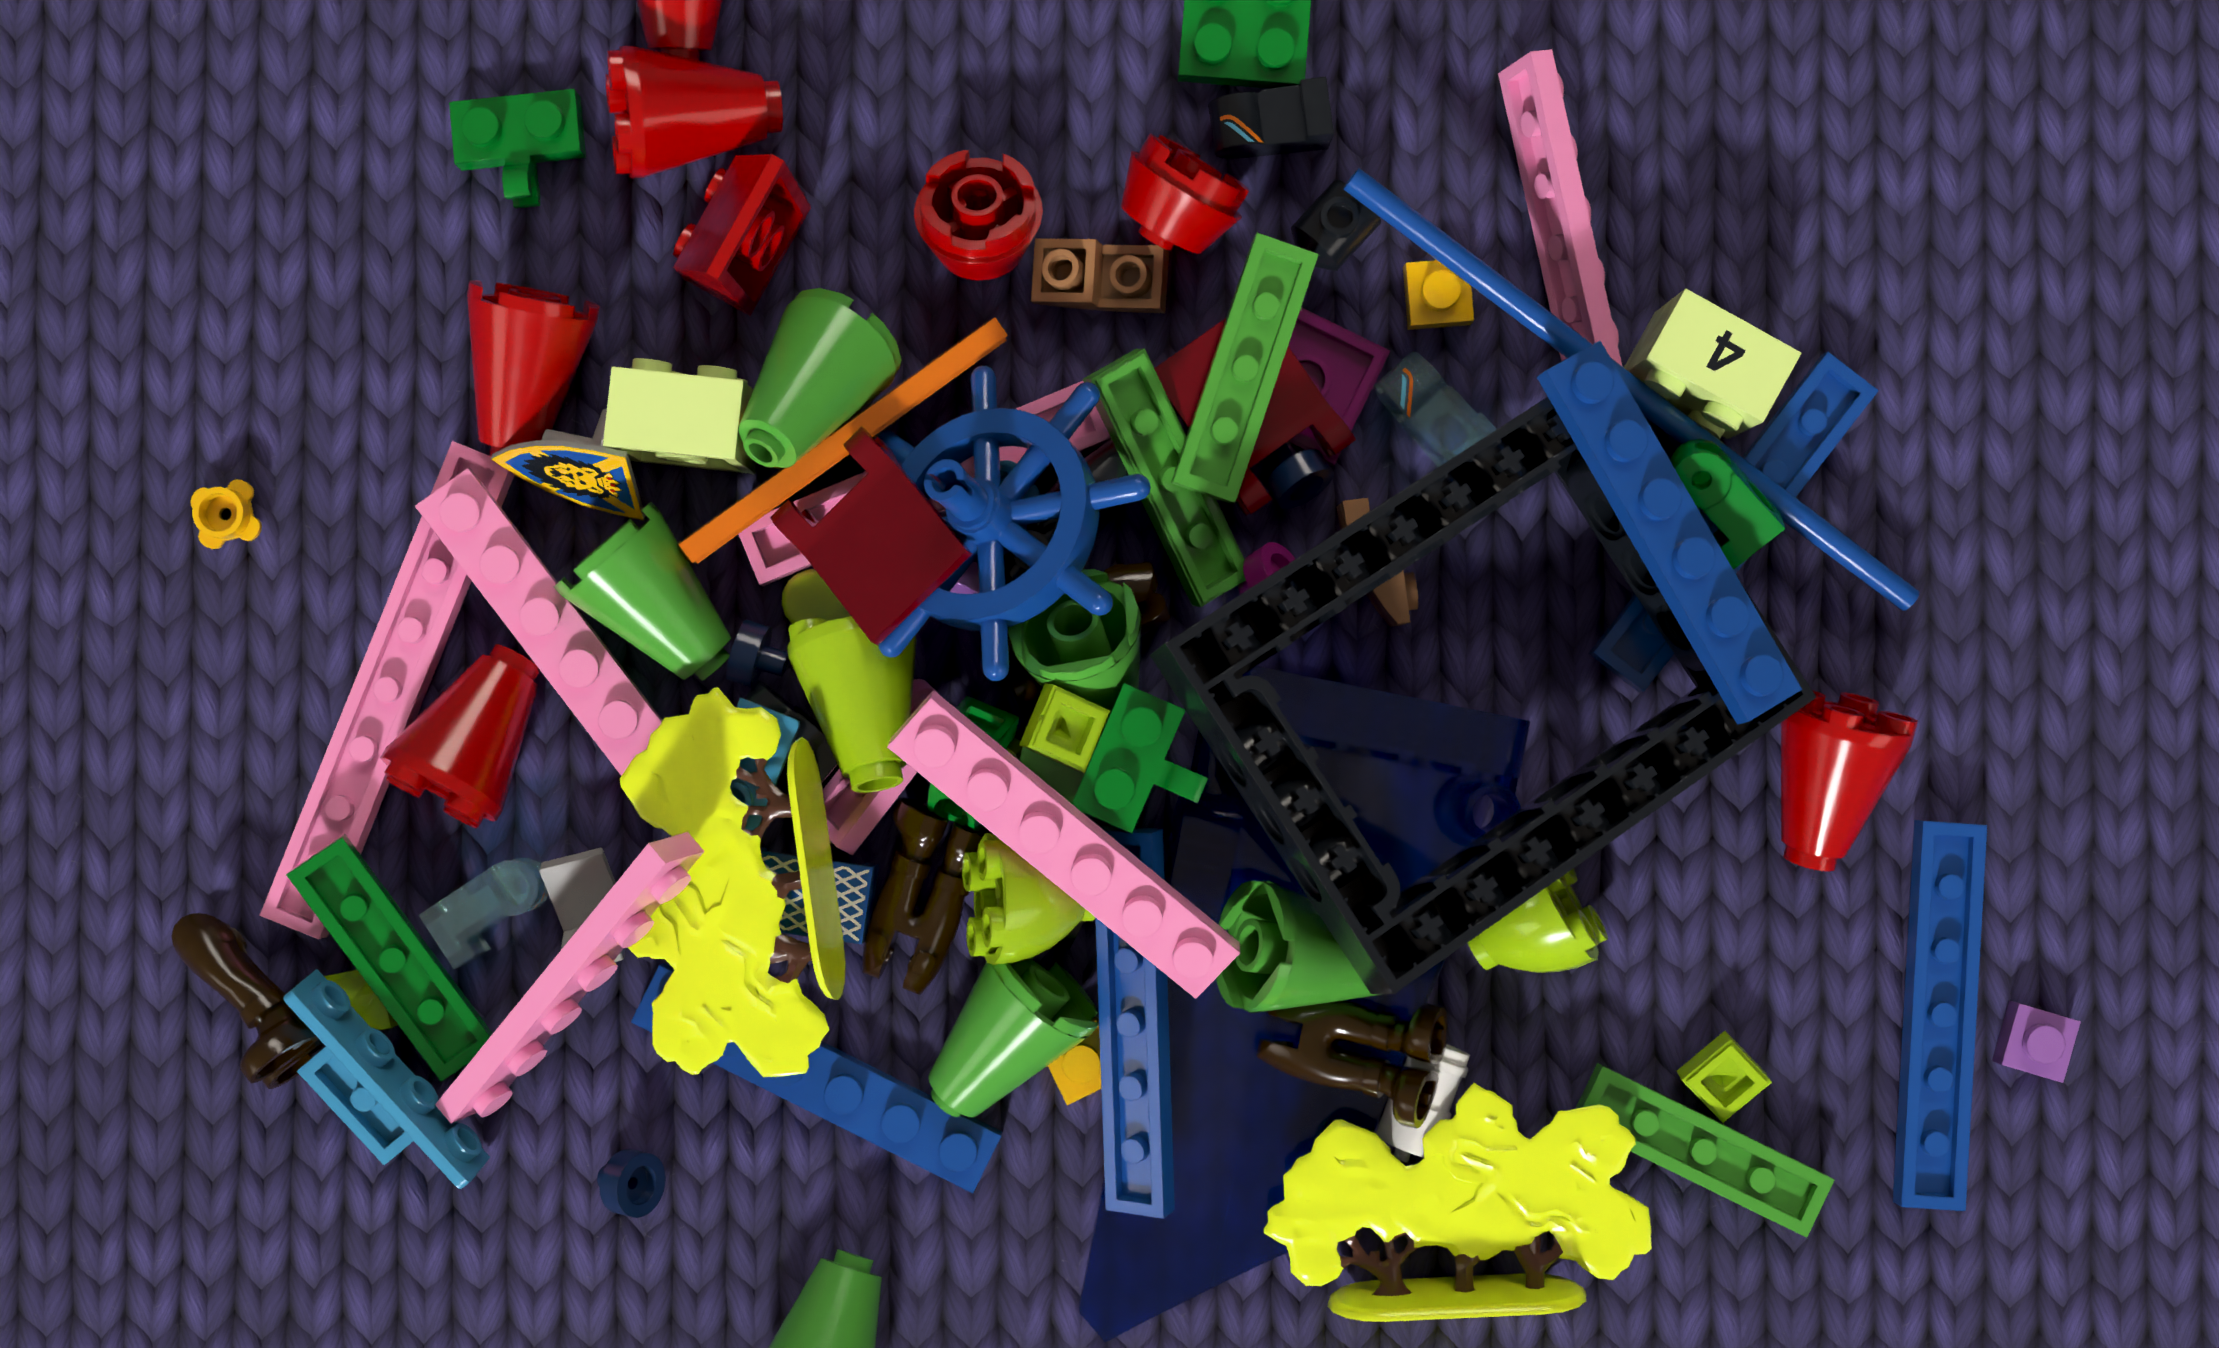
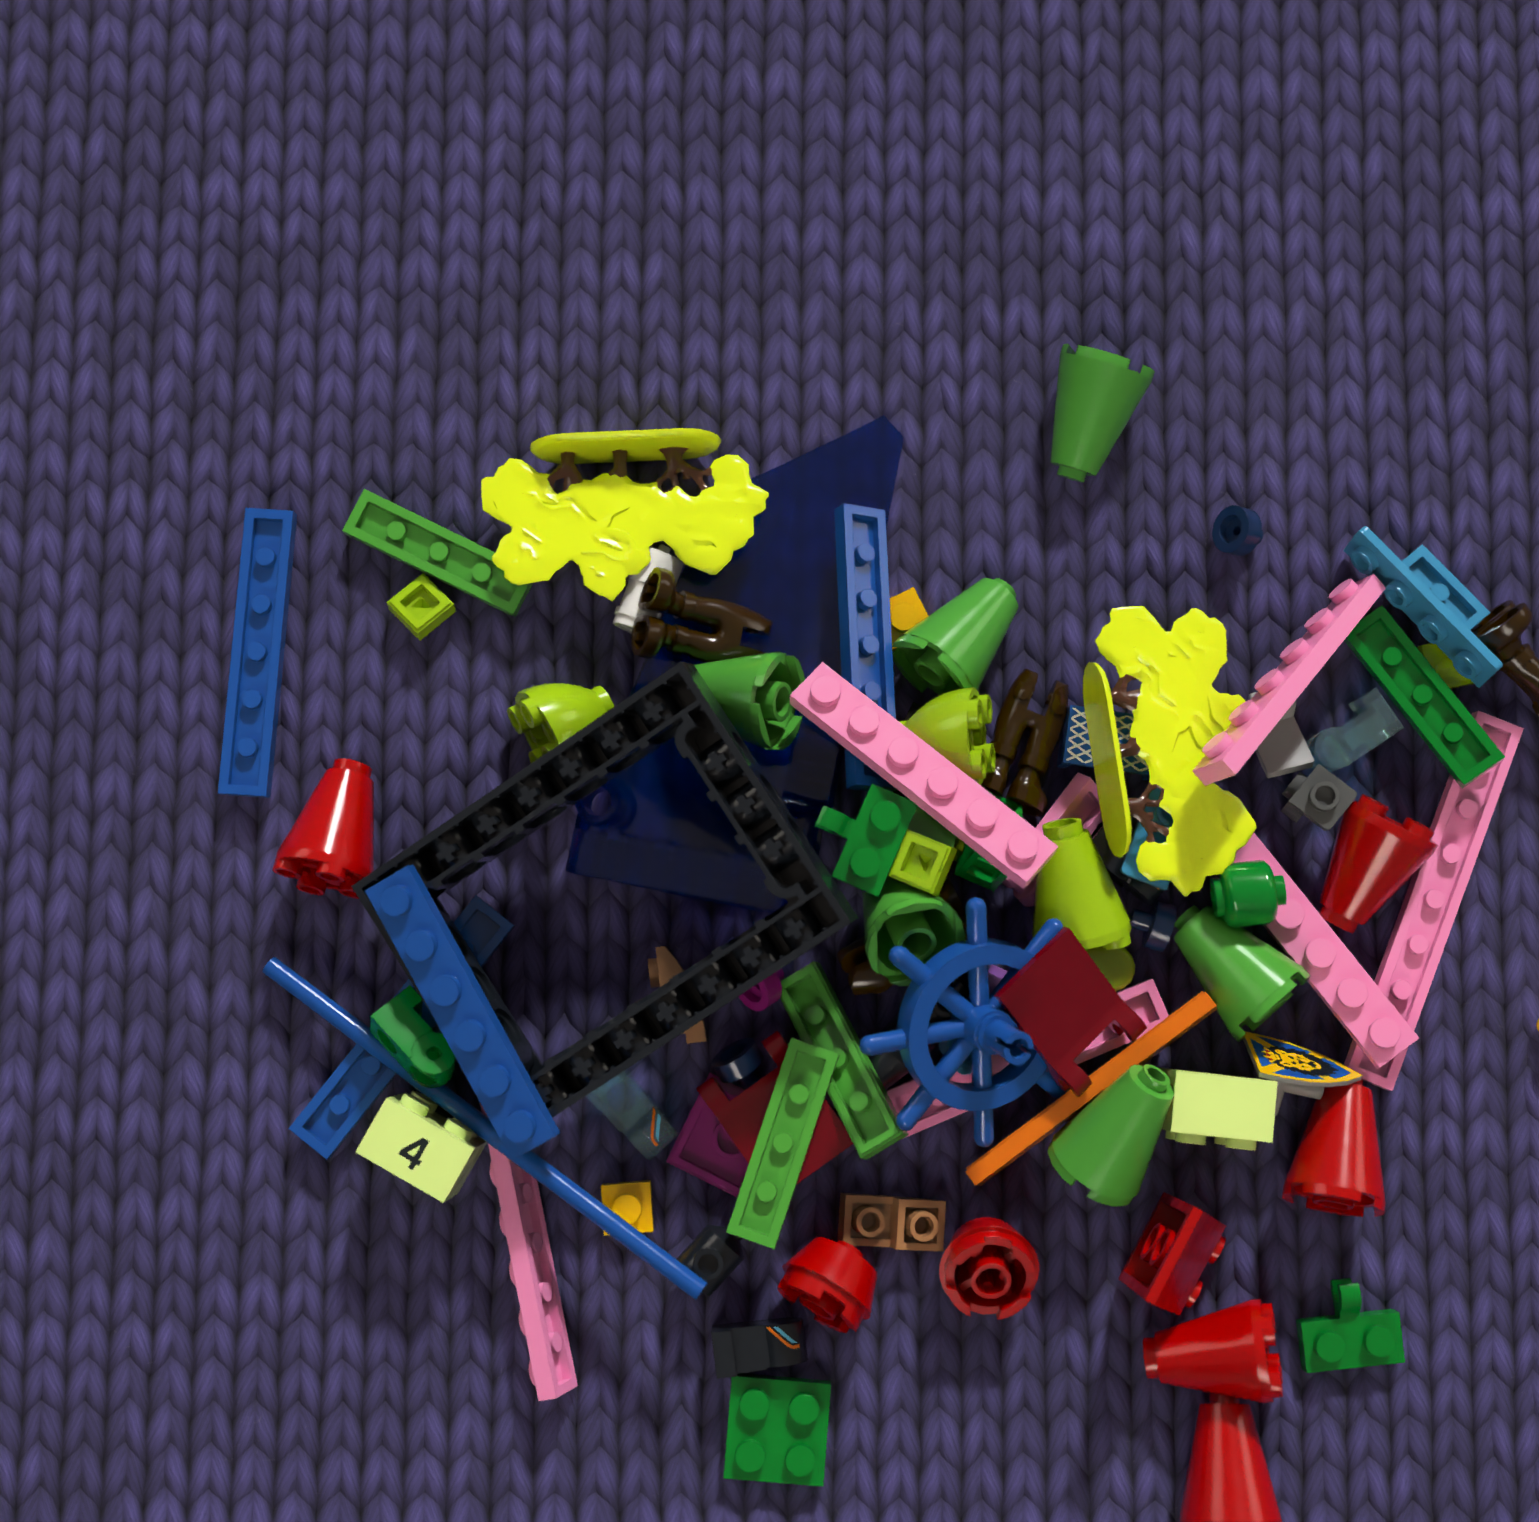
camera: 170 degrees right, 5 degrees down
blue plate [631,962,1003,1193] -> none
medium lavender plate [1992,1000,2081,1083] -> none
none -> green head [1210,860,1287,928]
none -> dark grey bracket [1281,764,1357,831]

